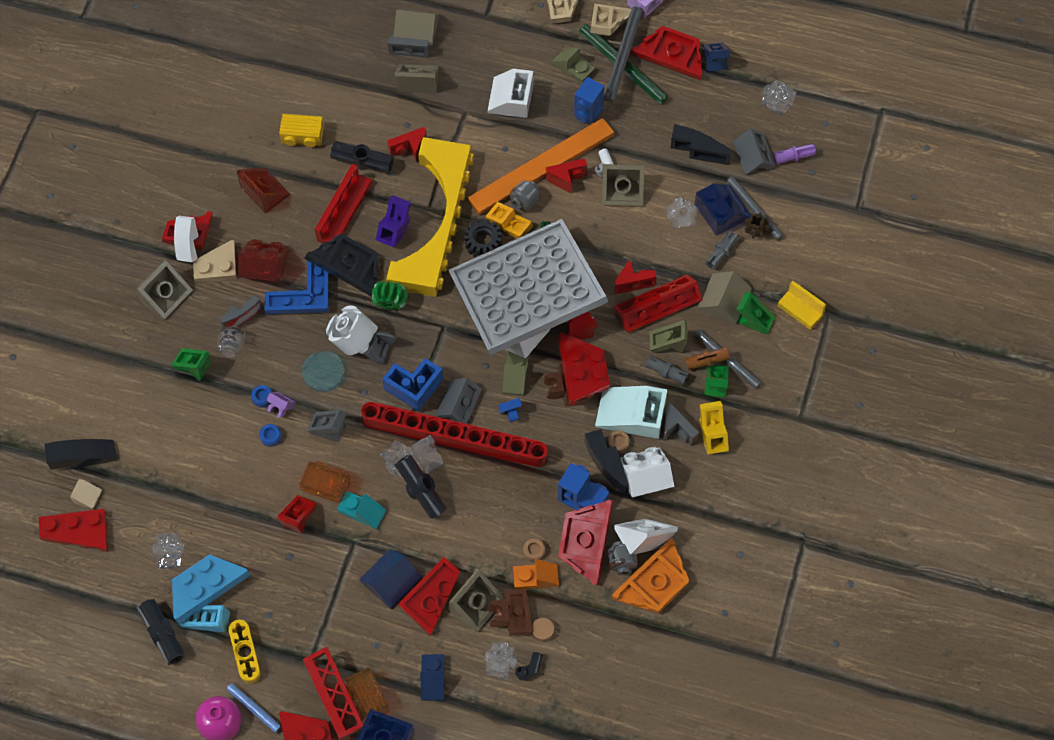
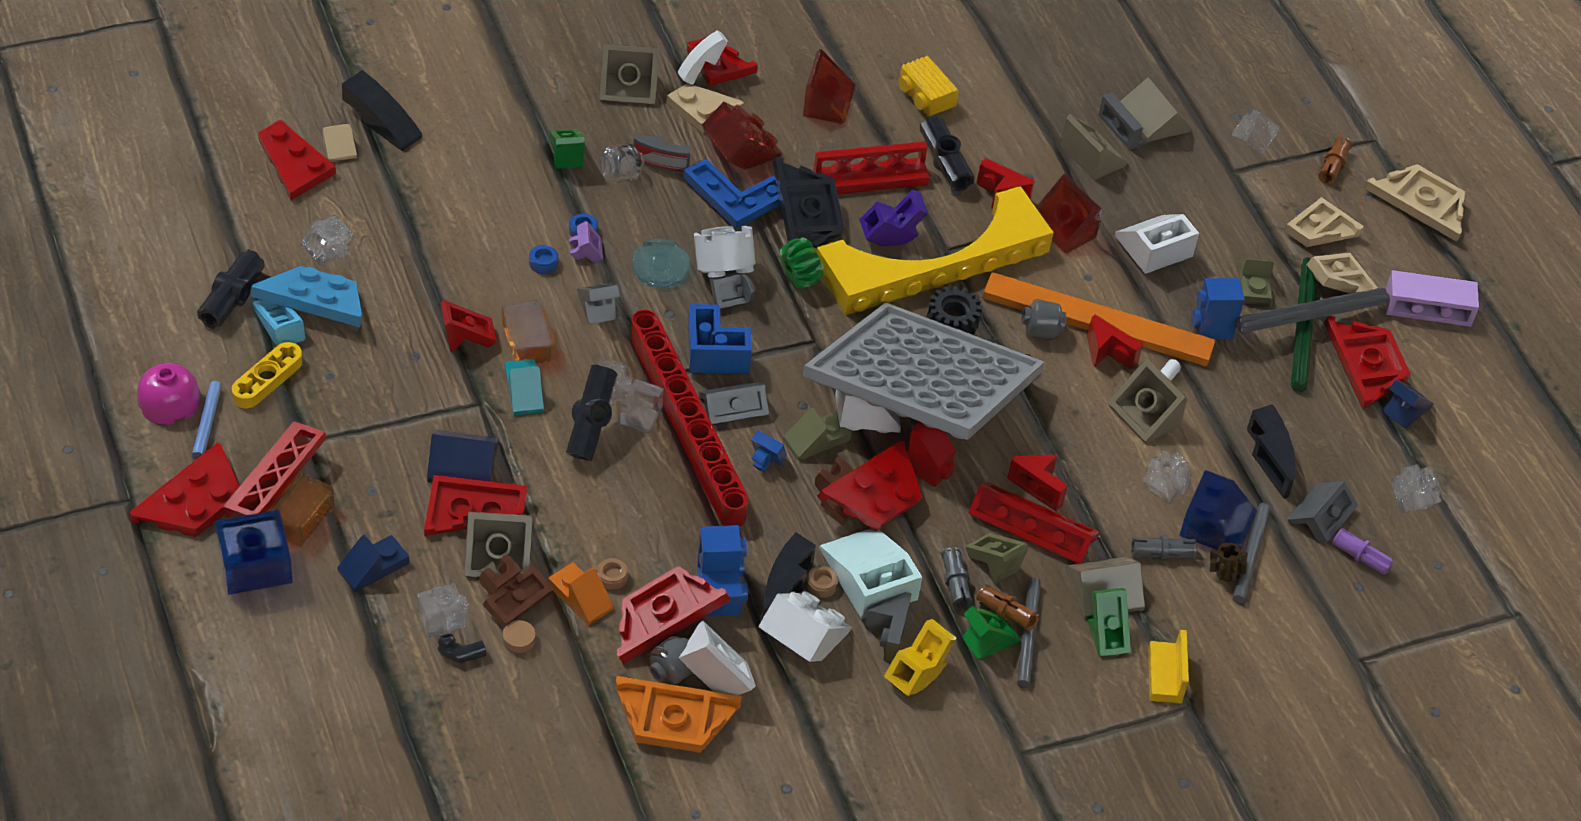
camera: 45 degrees right, 15 degrees down
light orange slope [486,202,533,239] -> none
none -> clear red slope [1036,174,1103,253]

